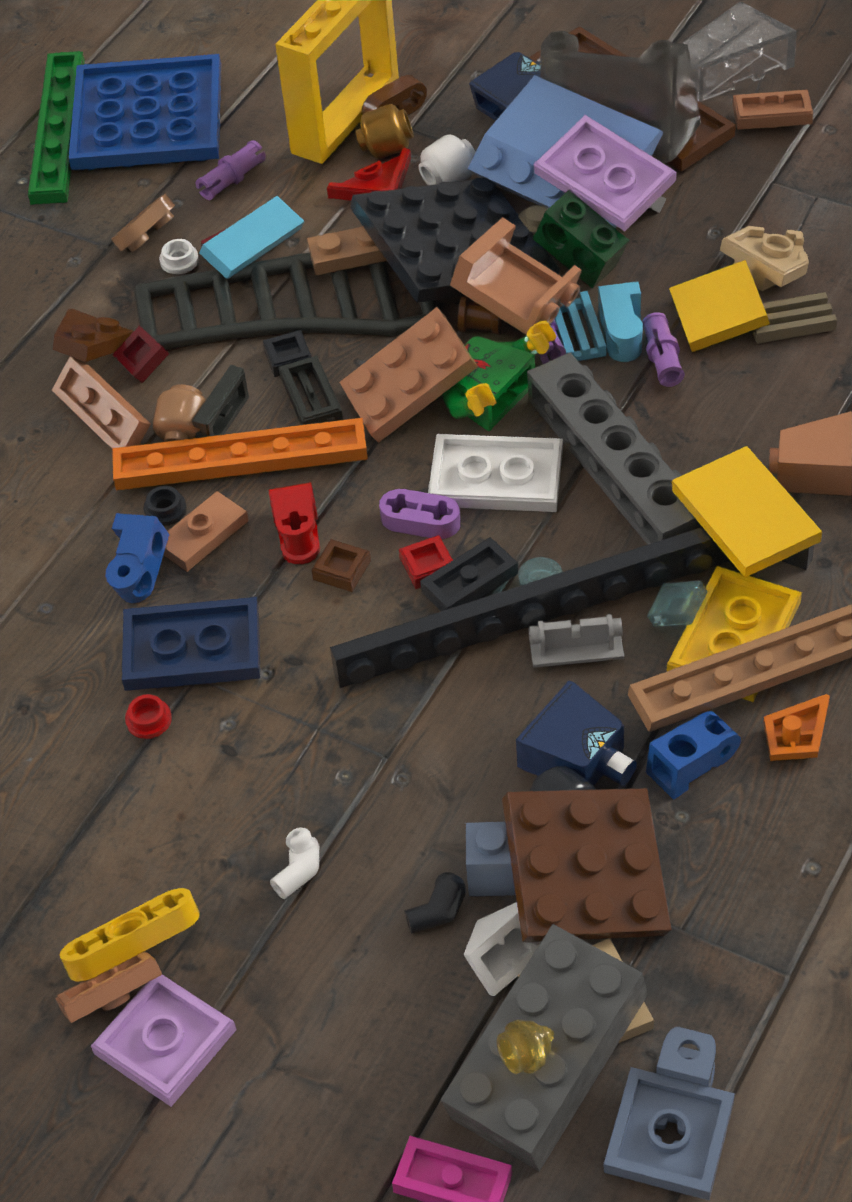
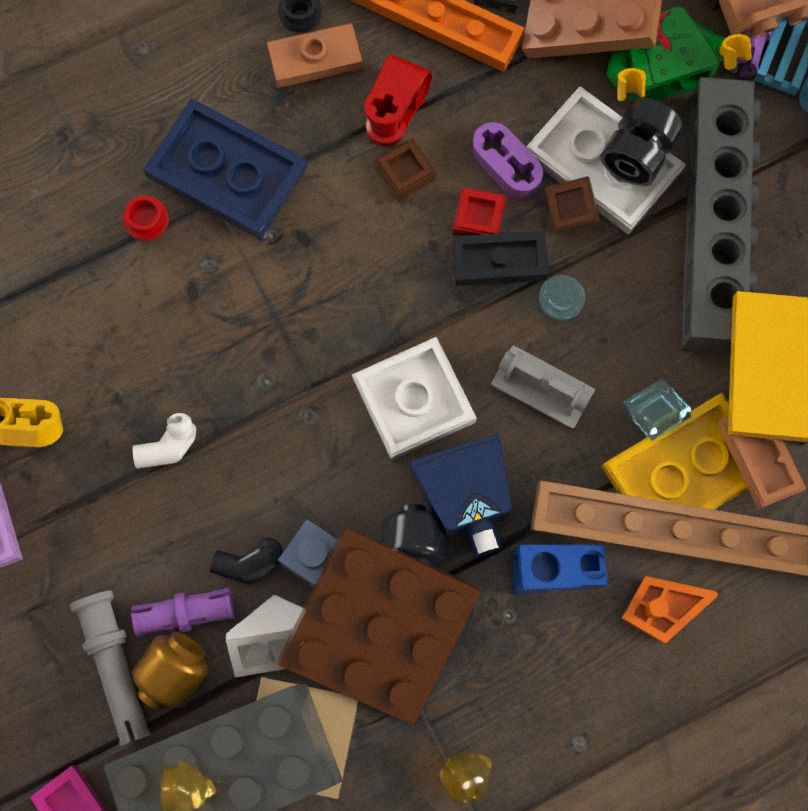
camera: 30 degrees right, 25 degrees up
blue leg [105,513,169,603] -> none
black plate [330,527,730,688] -> none
none -> light grey pin [69,590,151,746]
none -> medium lavender pin [131,587,235,637]
none -> pearl gold head [132,632,208,710]
none -> white tile [352,337,477,461]
none -> clear yellow plate [440,752,492,804]
none -> reddish brown tile [544,176,600,233]
none -> black wheel [600,97,684,187]
none -> nougat plate [717,415,806,510]

